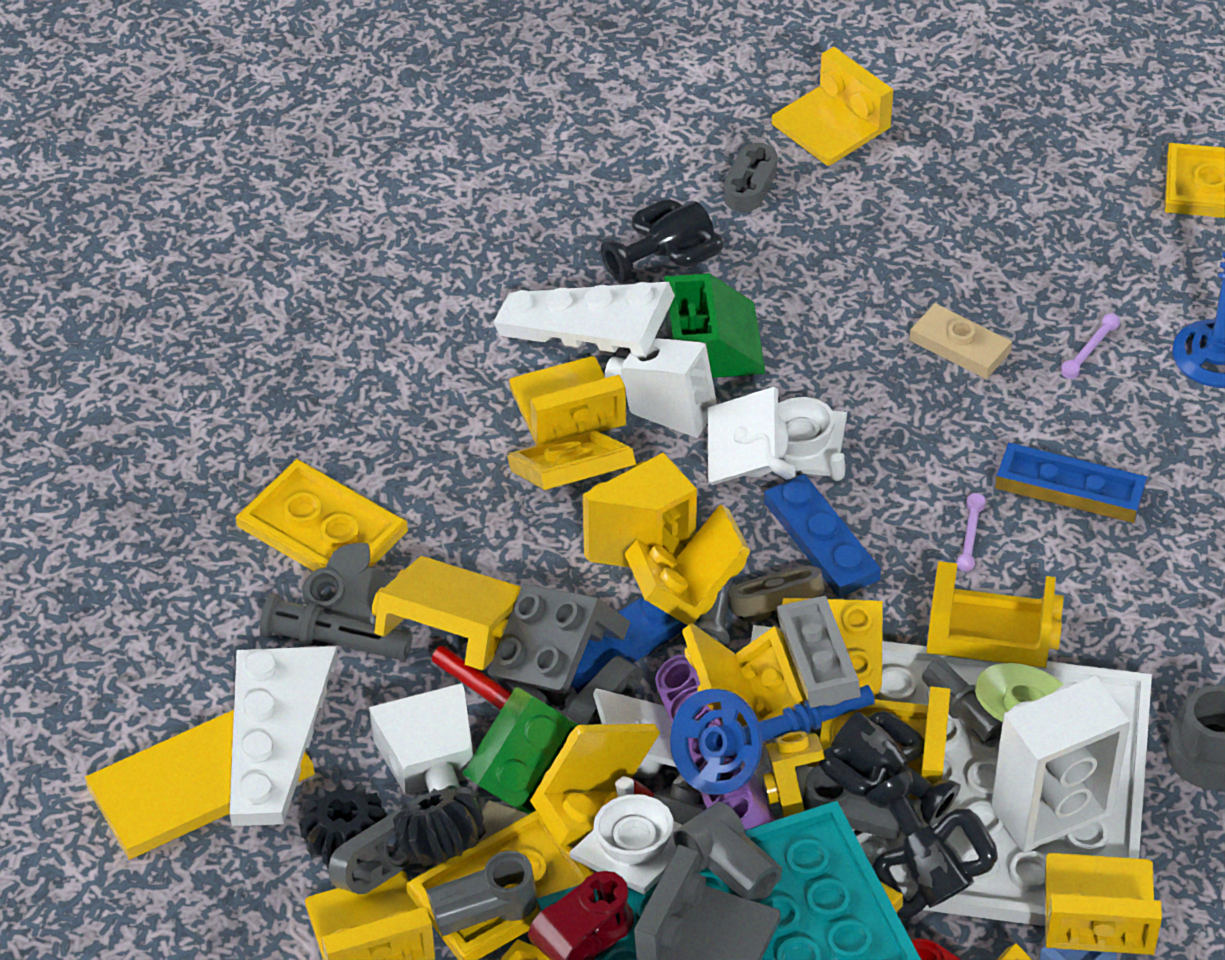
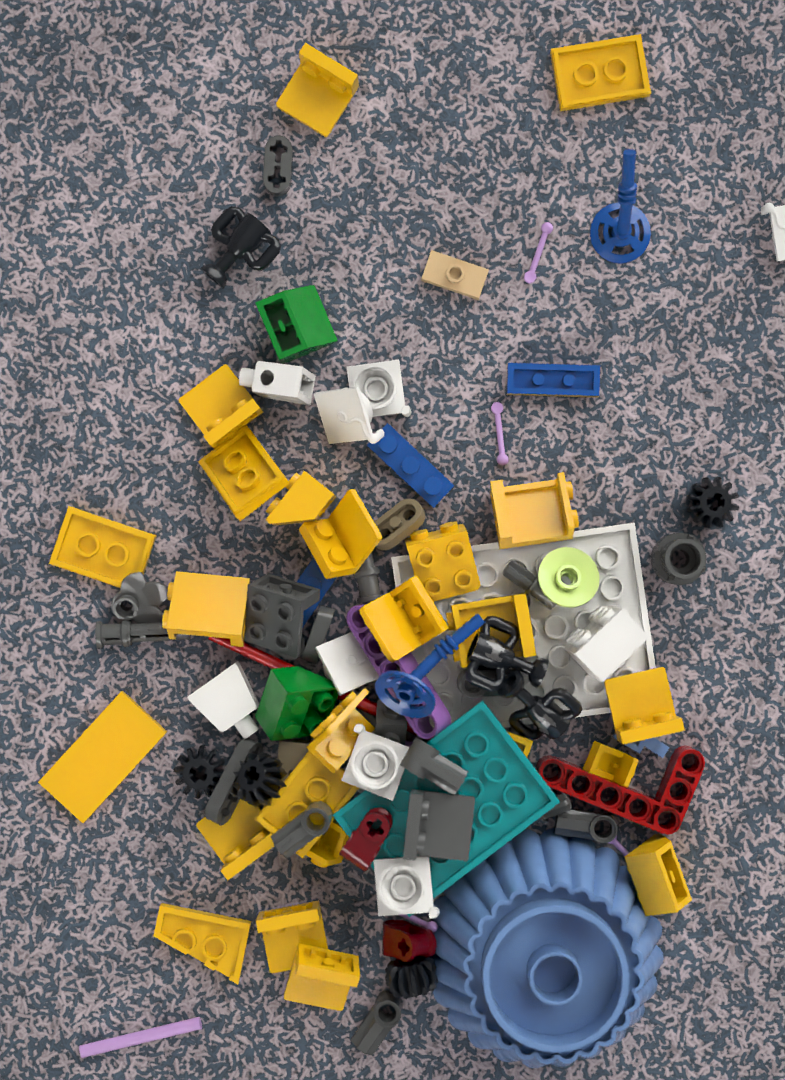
camera: 20 degrees left, 40 degrees up
white wing [230,646,338,826] -> none
white wing [493,282,675,357] -> none
yellow bracket [762,731,825,818] -> none
light grey plate [777,595,861,708] -> none

